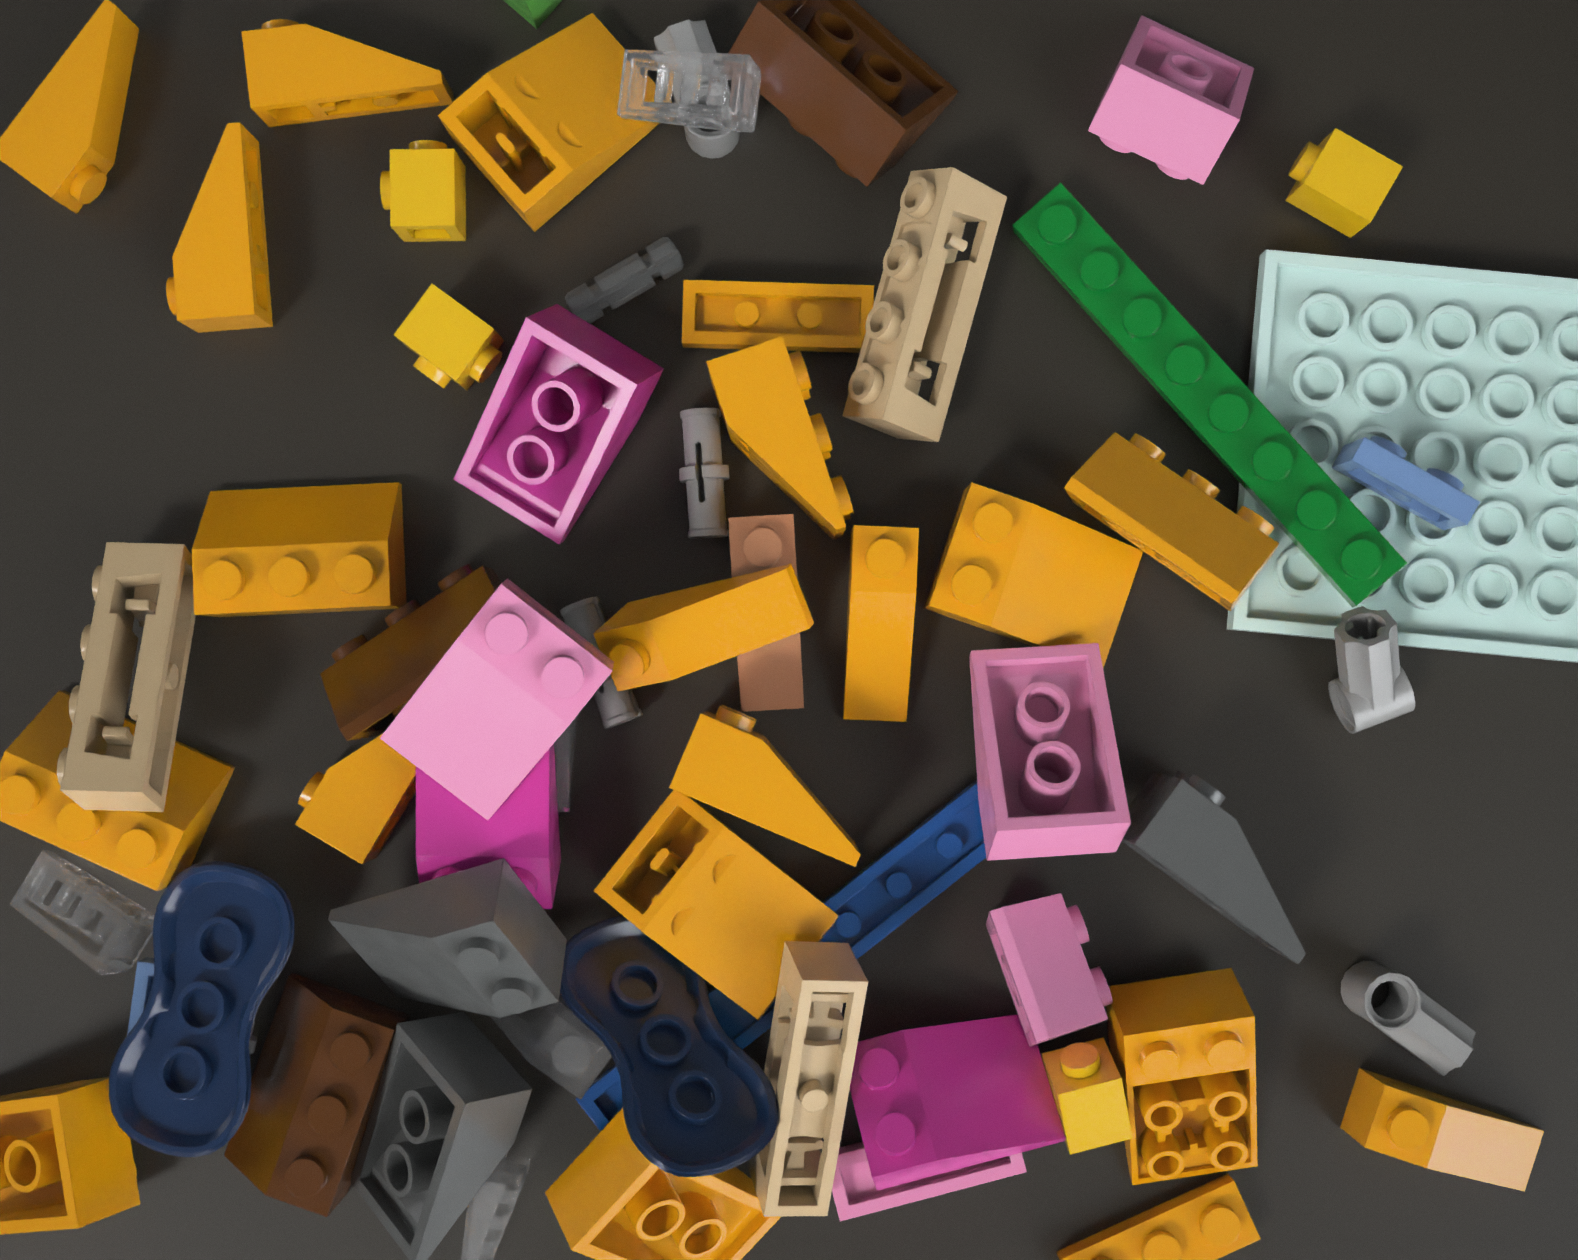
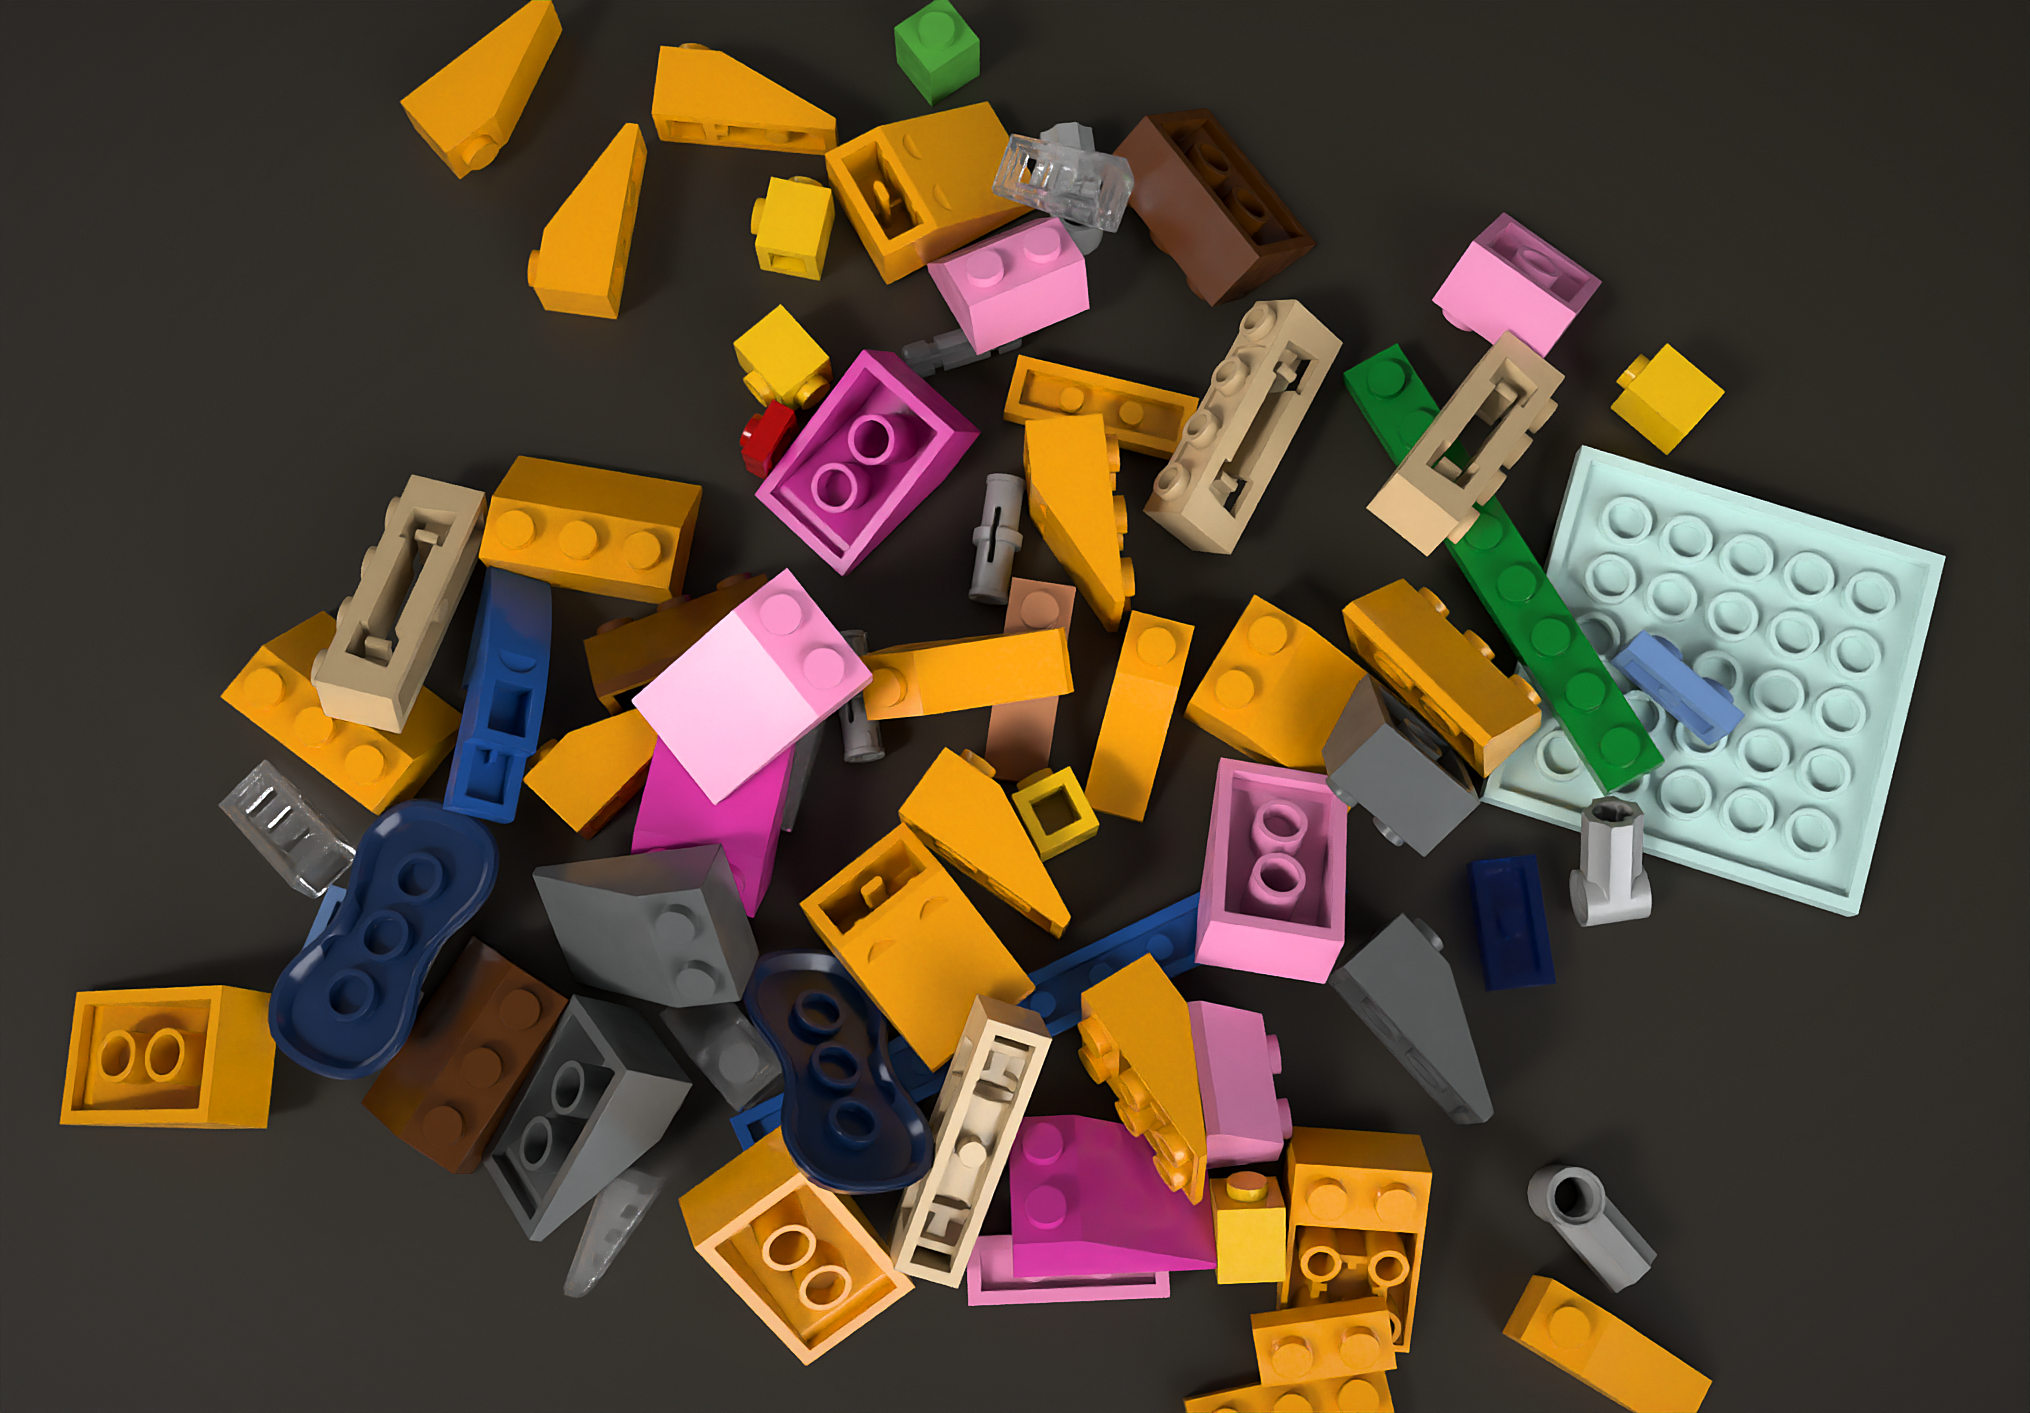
camera: 15 degrees right, 10 degrees down
none -> blue slope [442,566,552,824]
none -> red plate [740,399,800,480]
none -> bright pink slope [927,217,1090,355]
none -> yellow brick [1010,766,1100,862]
none -> light orange slope [1078,952,1208,1206]
none -> light orange plate [1250,1295,1397,1388]
none -> dark grey slope [1322,673,1480,857]
none -> tan brick [1366,330,1565,557]
none -> clear blue plate [1467,854,1556,992]

